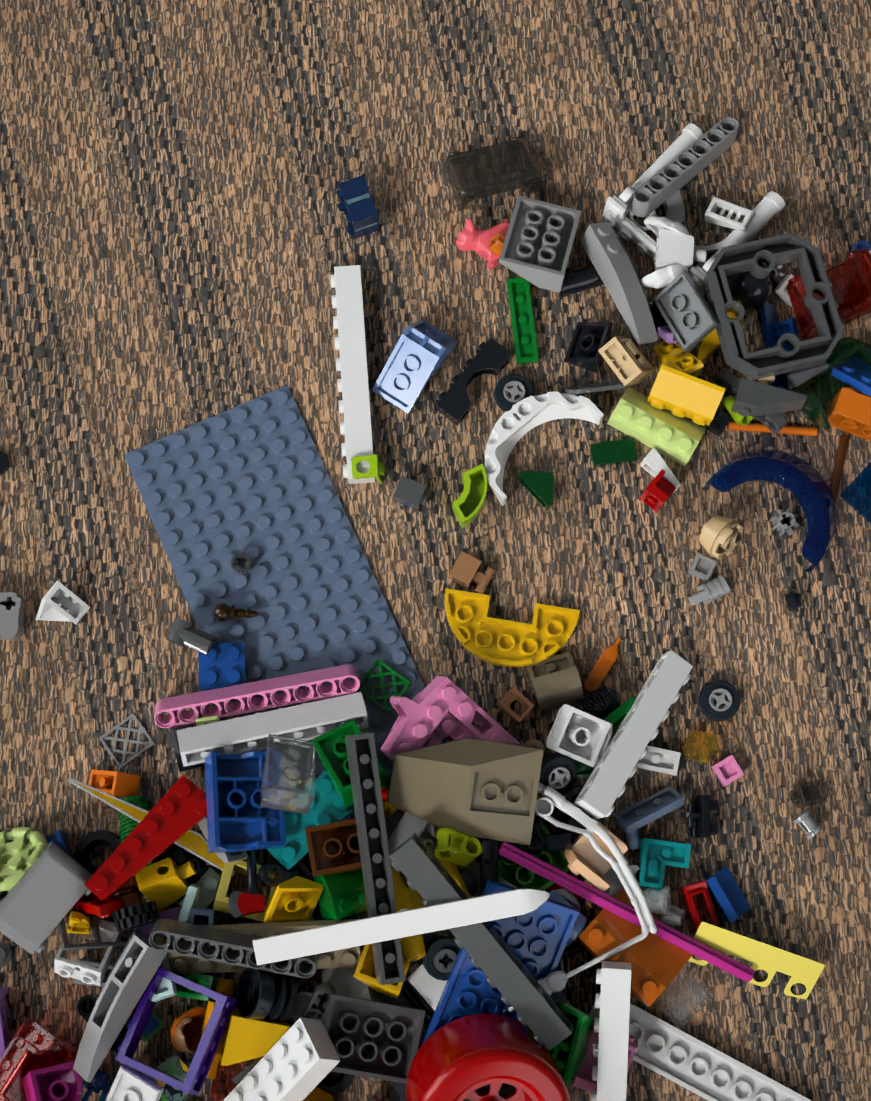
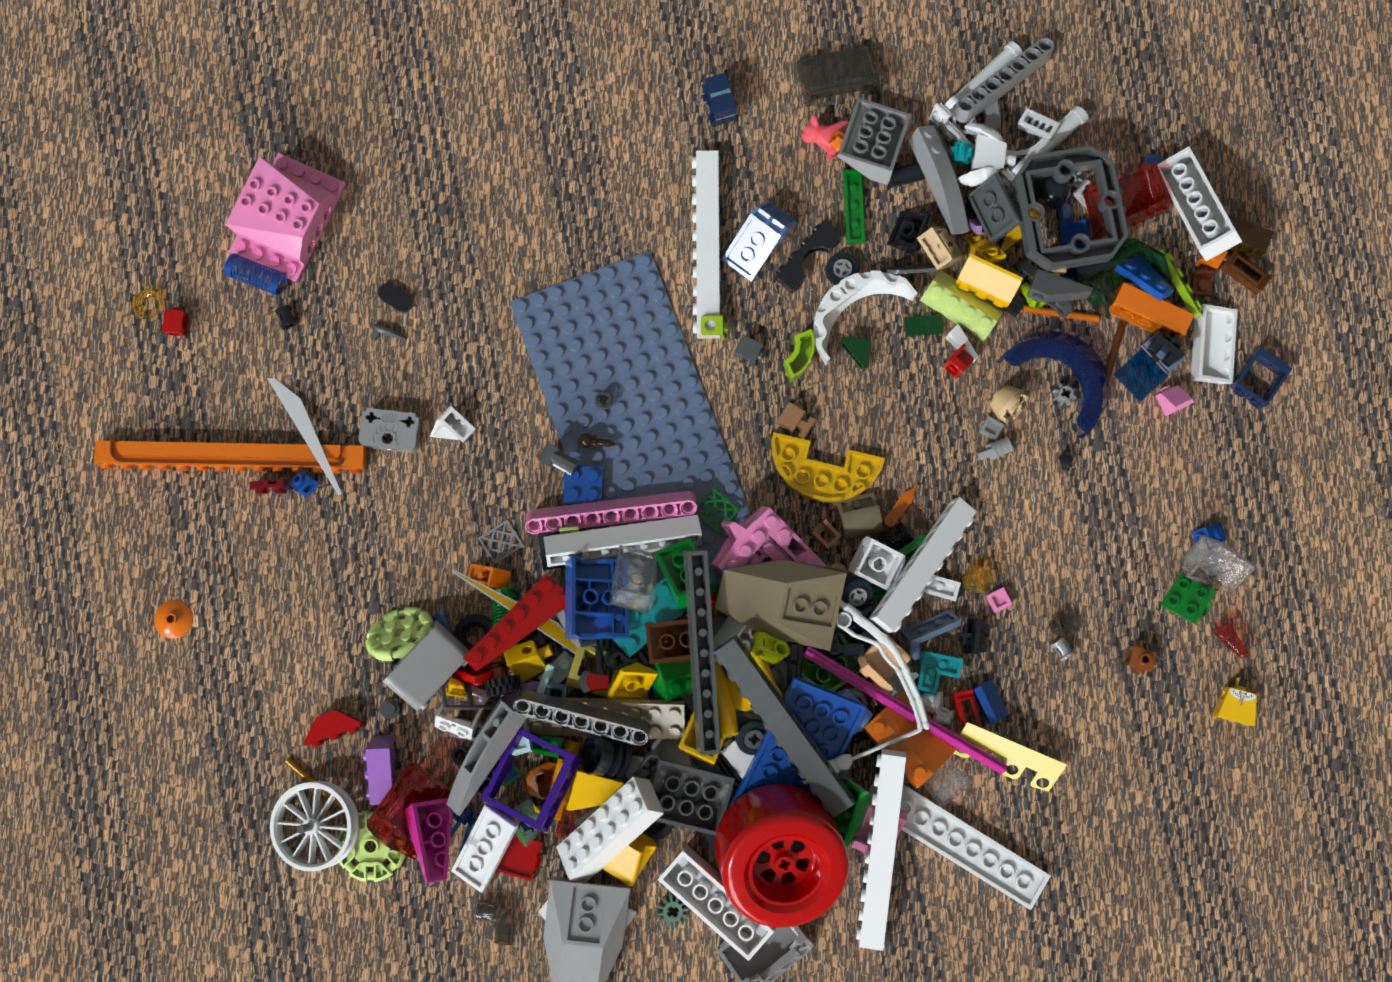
camera: 10 degrees right, 5 degrees up
white piece [252,888,550,965] -> none
black wheel [698,680,740,722] -> none
none -> teal gear [949,141,974,164]

